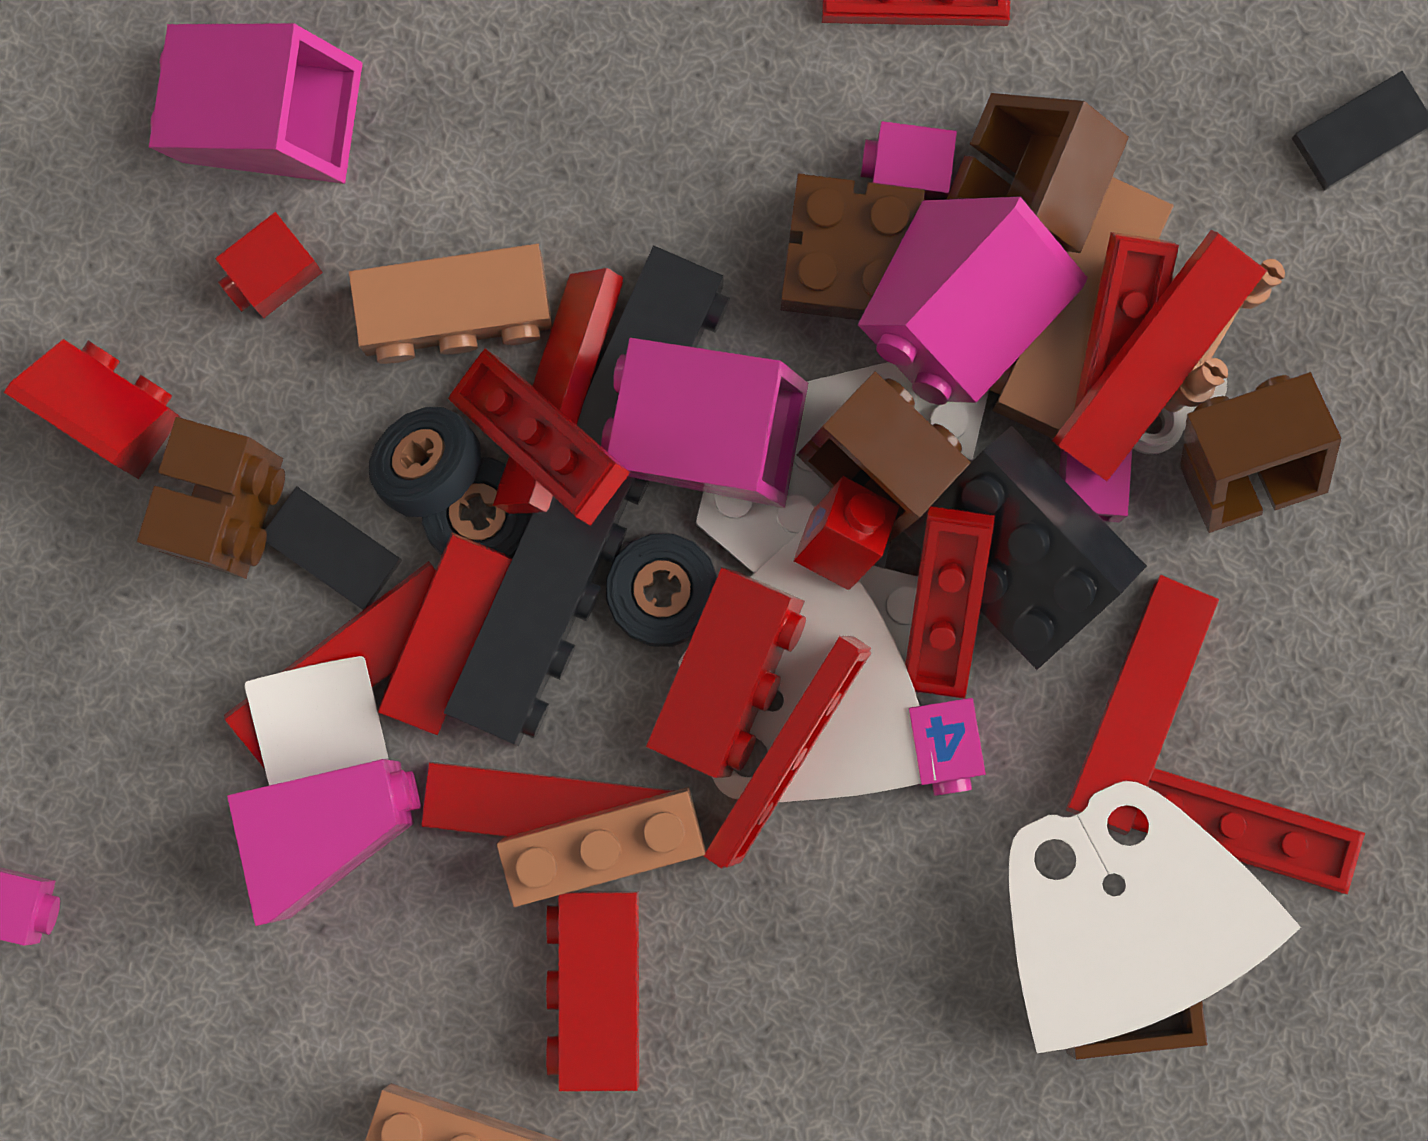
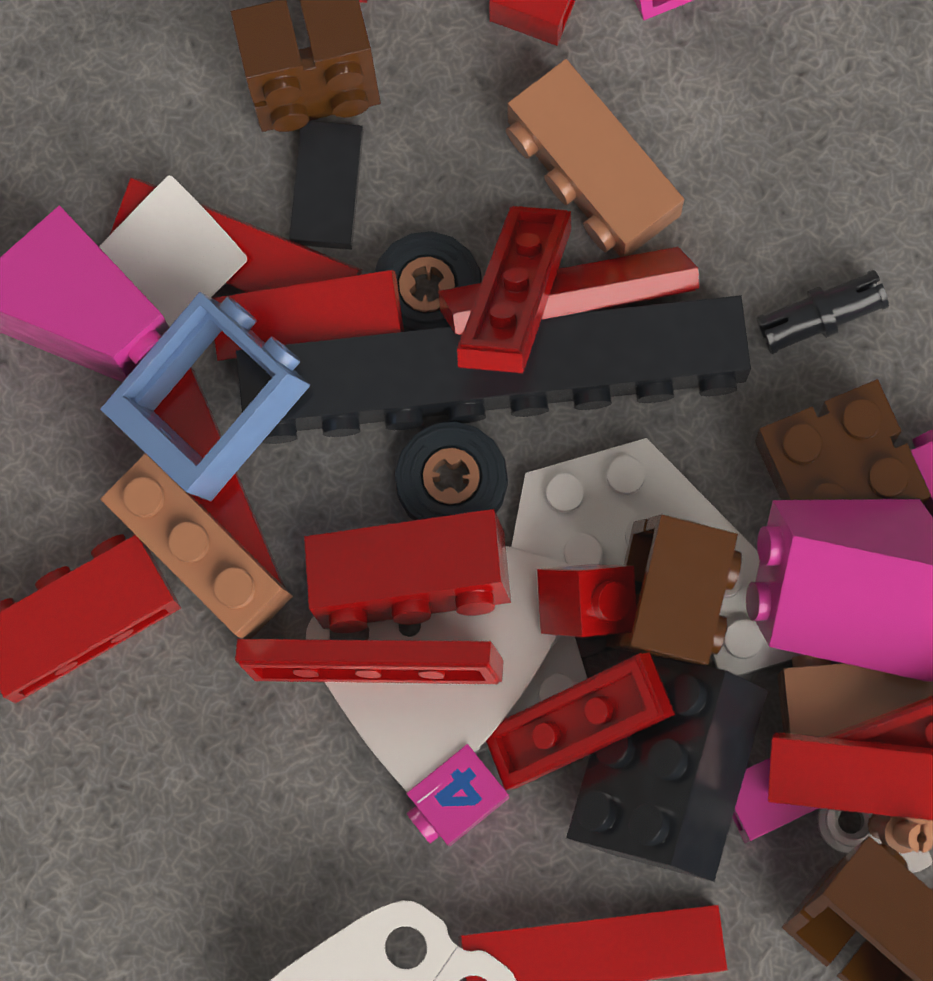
camera: 65 degrees right, 5 degrees down
black bush [369,407,481,517] -> none
dark pink slope [601,338,809,508] -> none
none -> medium blue window [100,292,310,501]
none -> black pin [757,270,889,354]

